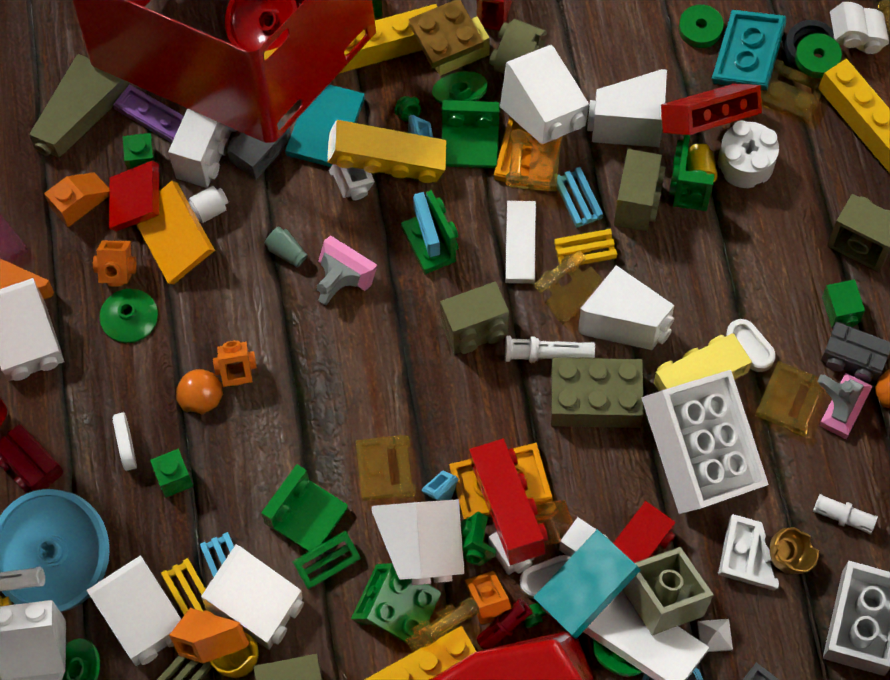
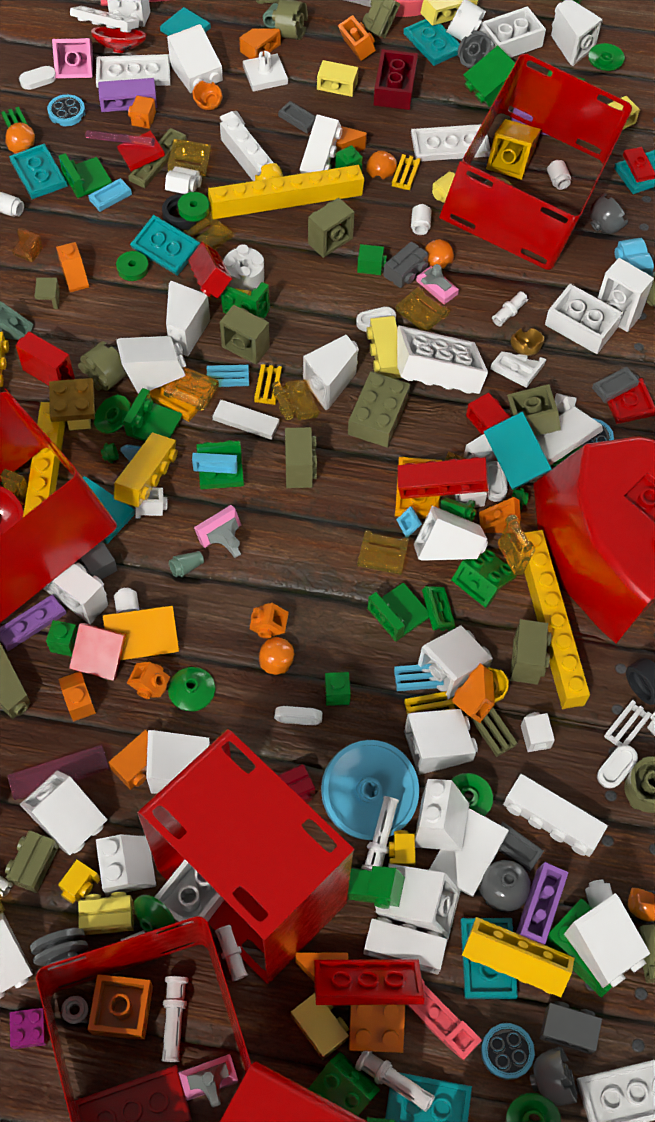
camera: 75 degrees left, 5 degrees down
dark red axle [476,598,533,650] -> none
white pin [505,336,595,363] -> none

